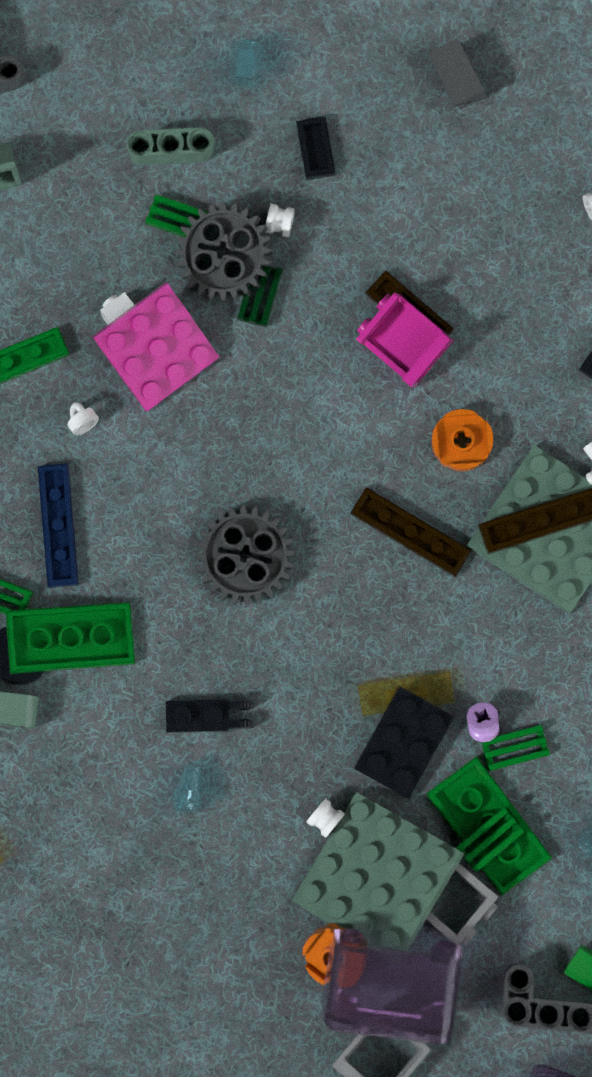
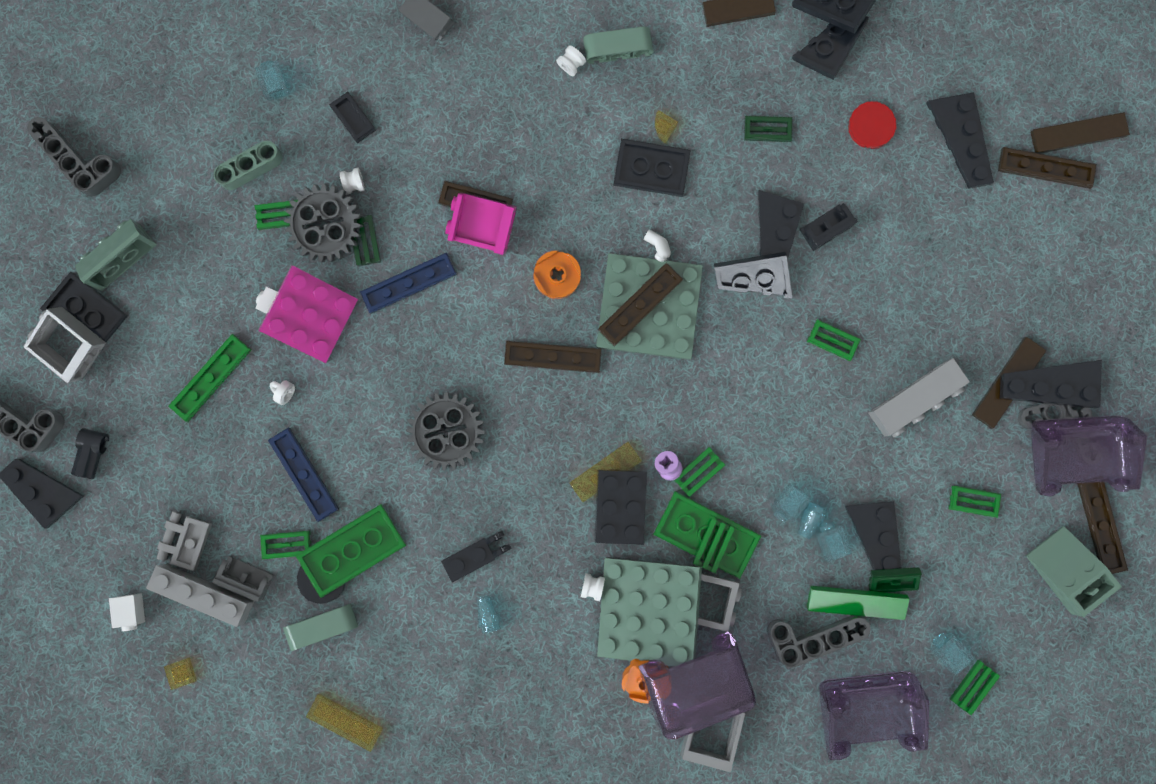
camera: 30 degrees left, 5 degrees up
none -> dark blue tile [360,252,457,314]

